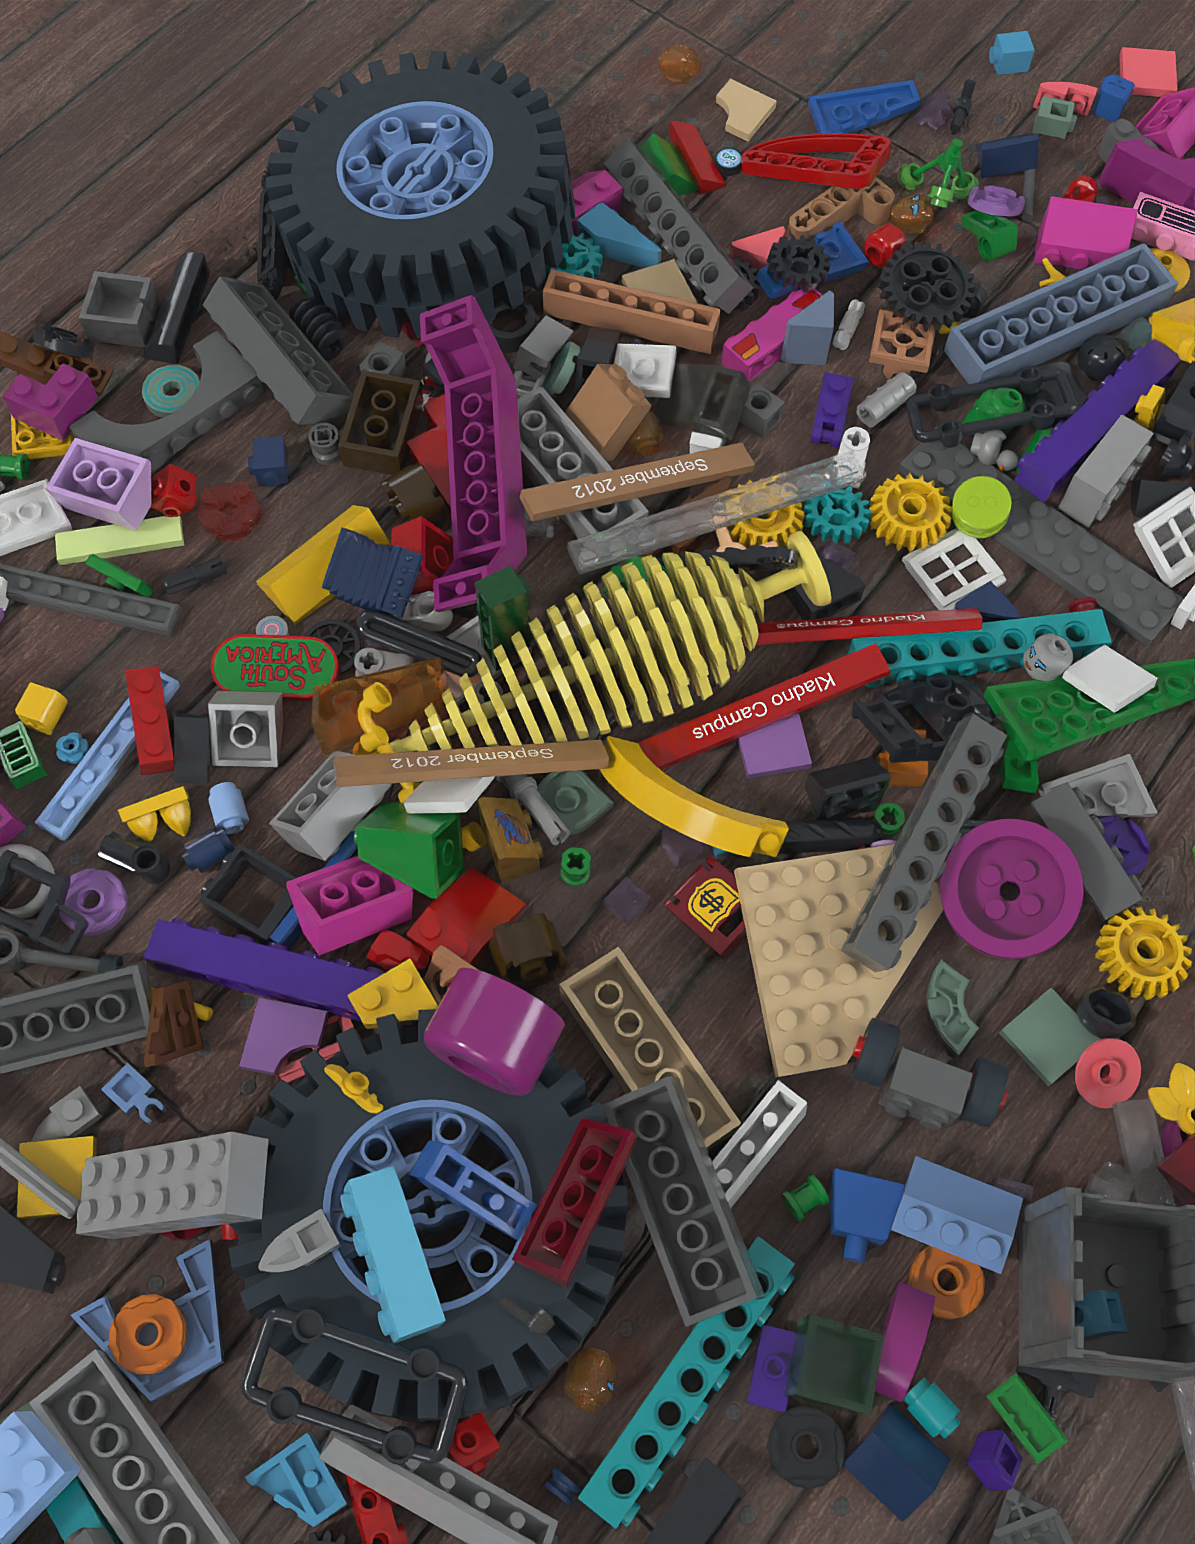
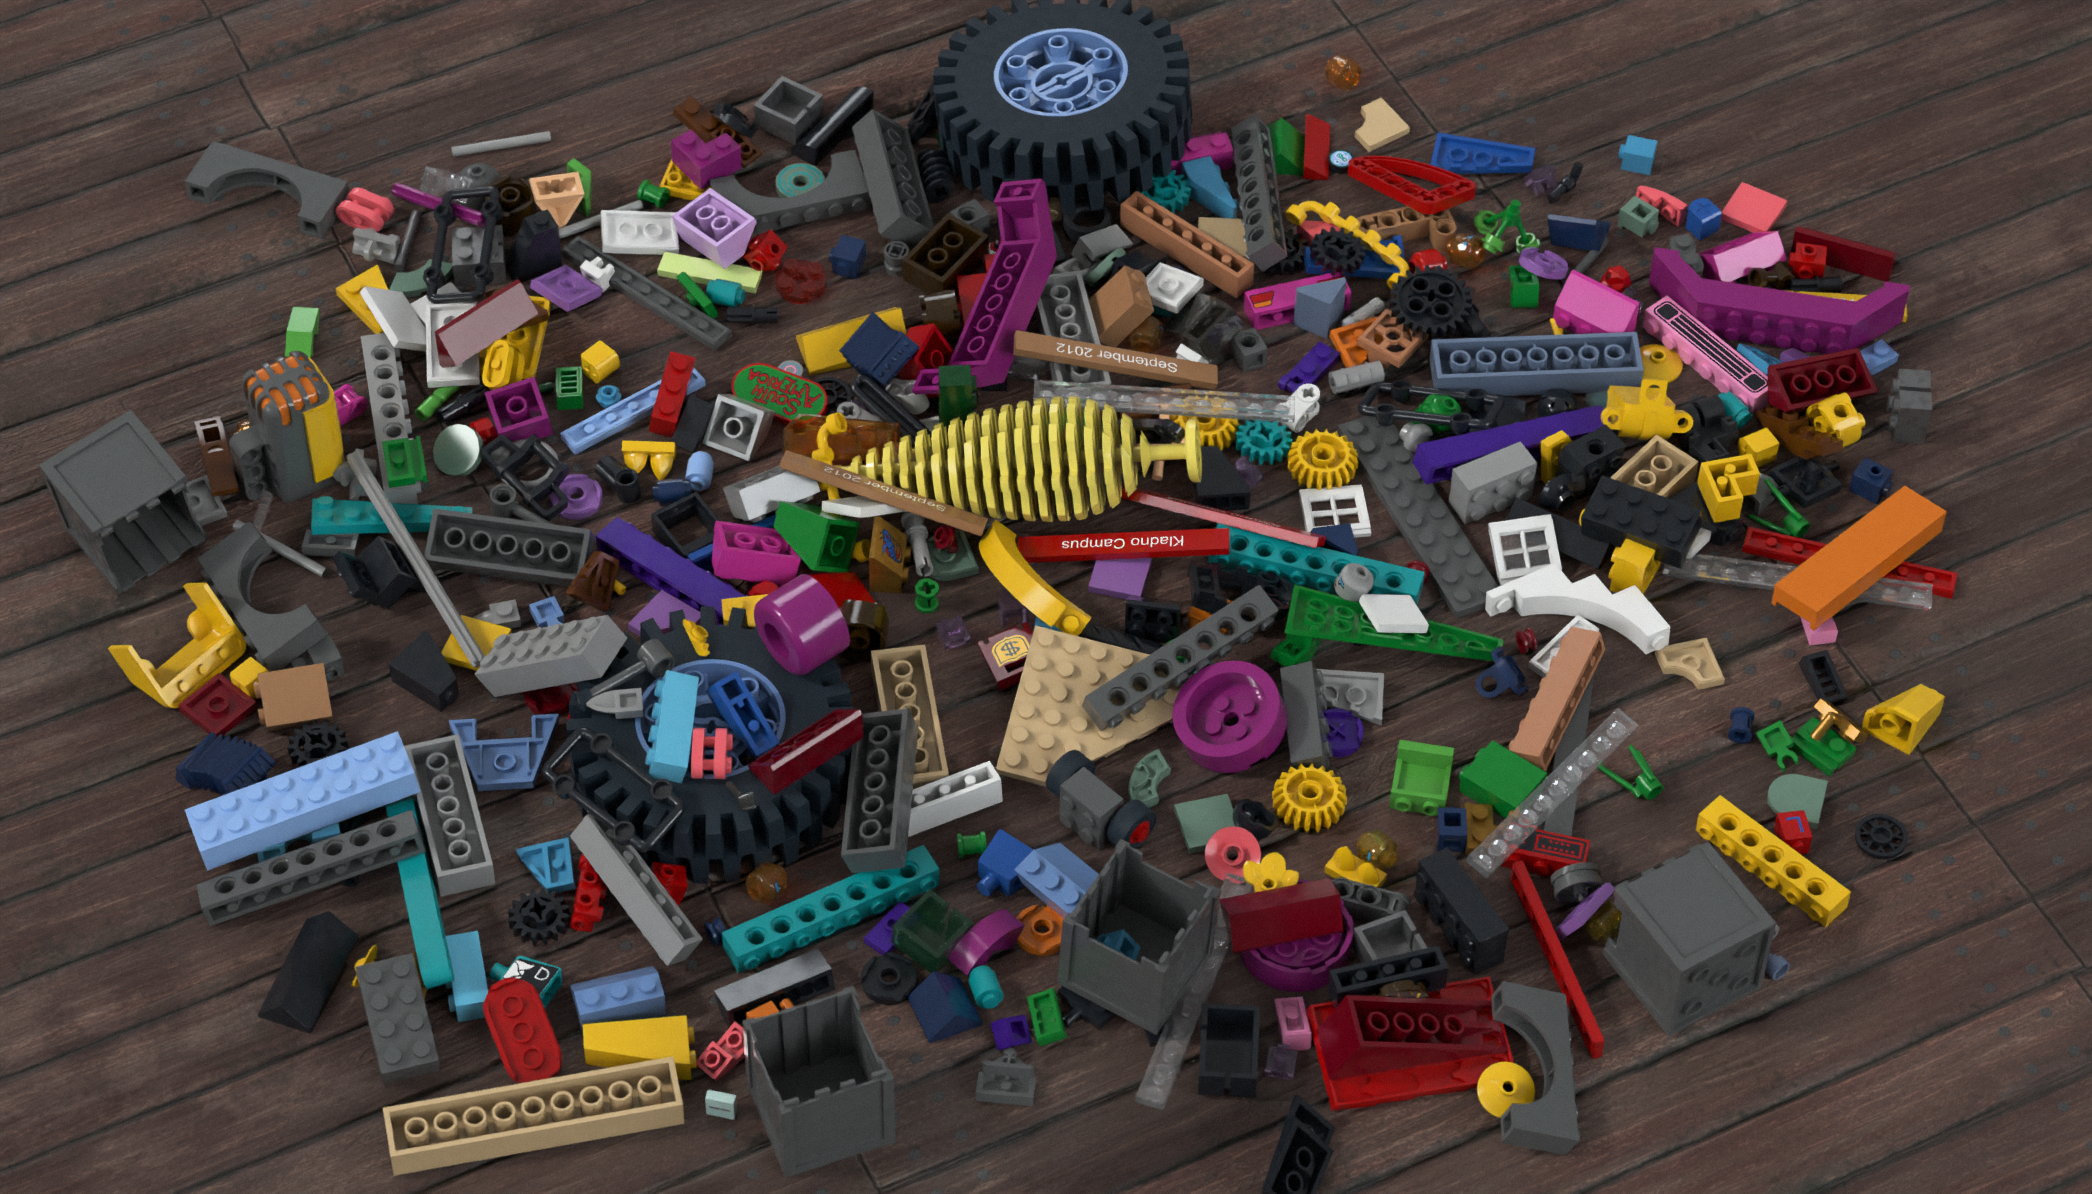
camera: 25 degrees right, 15 degrees down
orange tile [109,1294,188,1375] -> none
lime head [952,476,1012,538] -> none
none -> dark grey piece [573,639,676,712]
none -> coral brick [691,728,733,779]
none -> teal brick [706,278,745,307]
none -> dark red plate [934,524,958,554]
none -> yellow bar [1285,201,1410,289]
none -> orange wing [1329,316,1387,368]

